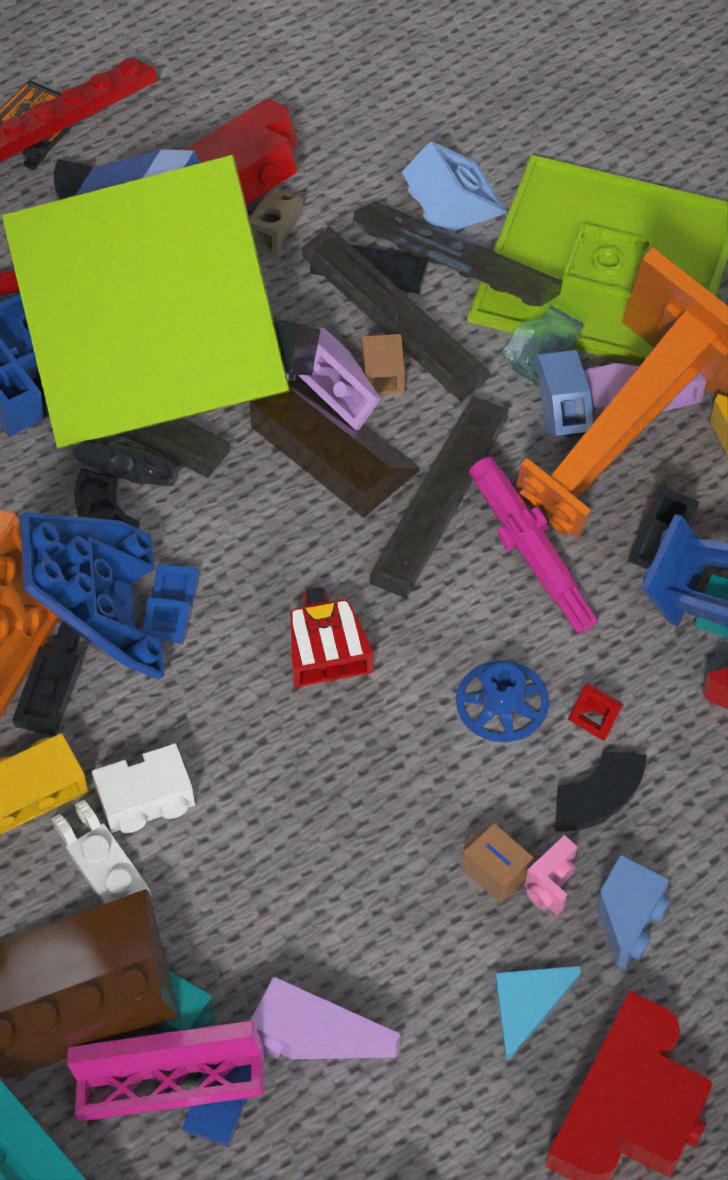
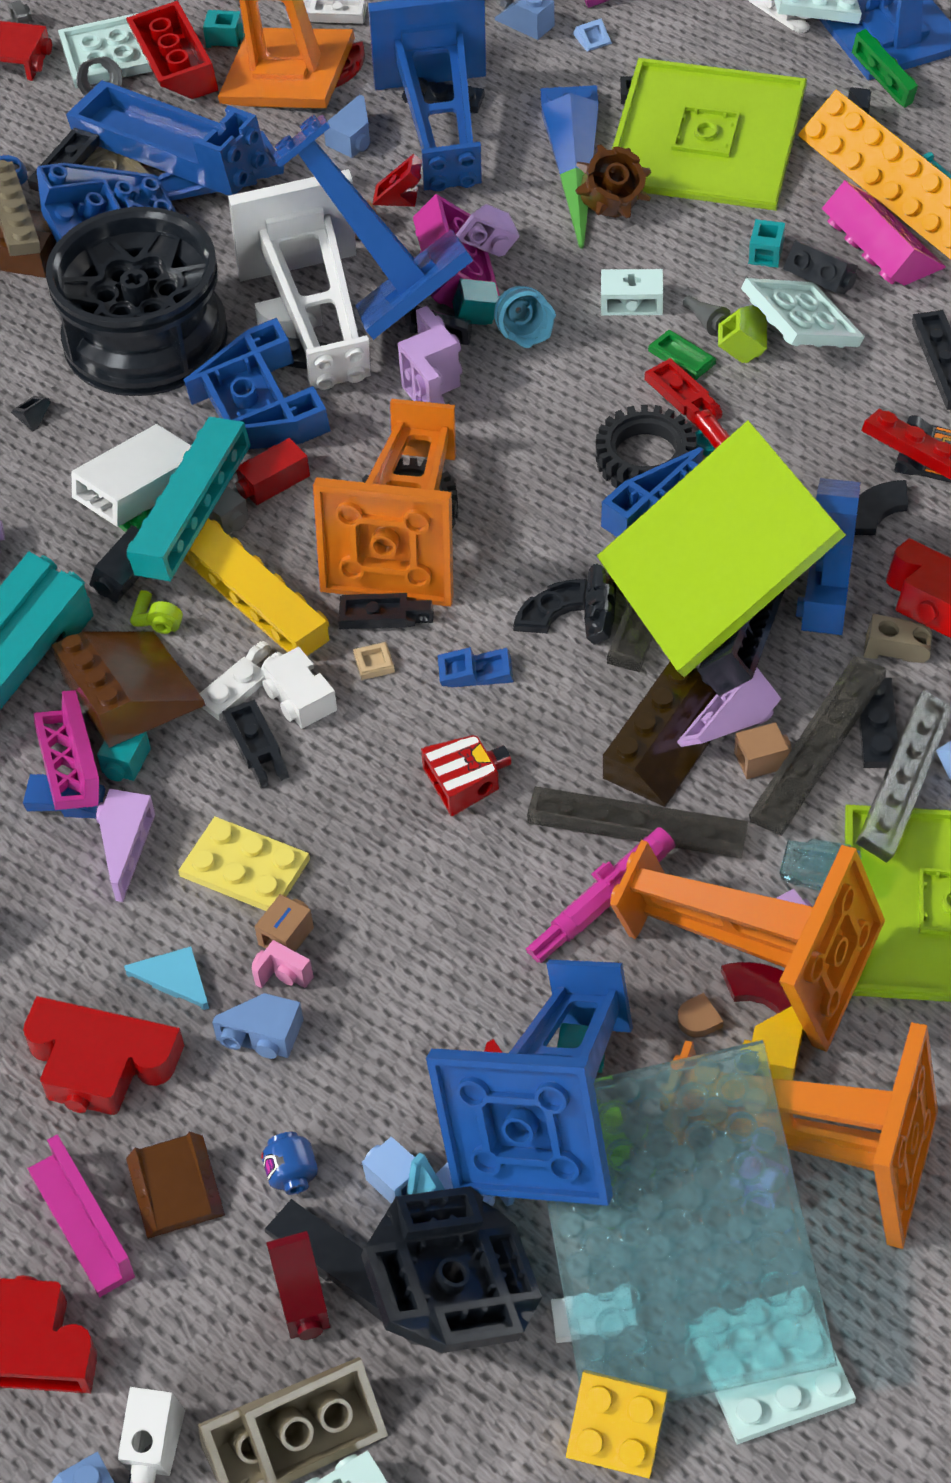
camera: 80 degrees right, 5 degrees down
blue wedge [20,512,165,680] -> none
blue wheel [456,661,549,742] -> none
medium blue slope [536,350,594,436] -> none
black tile [555,751,647,832] -> none
red slope [568,682,624,741] -> none
black slope [628,485,699,569] -> none
none -> light yellow plate [178,816,310,911]
none -> black hinge [222,700,289,788]
none -> tan tile [353,642,395,680]
none -> medium nougat tile [678,993,724,1037]
none -> dark red tile [721,962,792,1014]

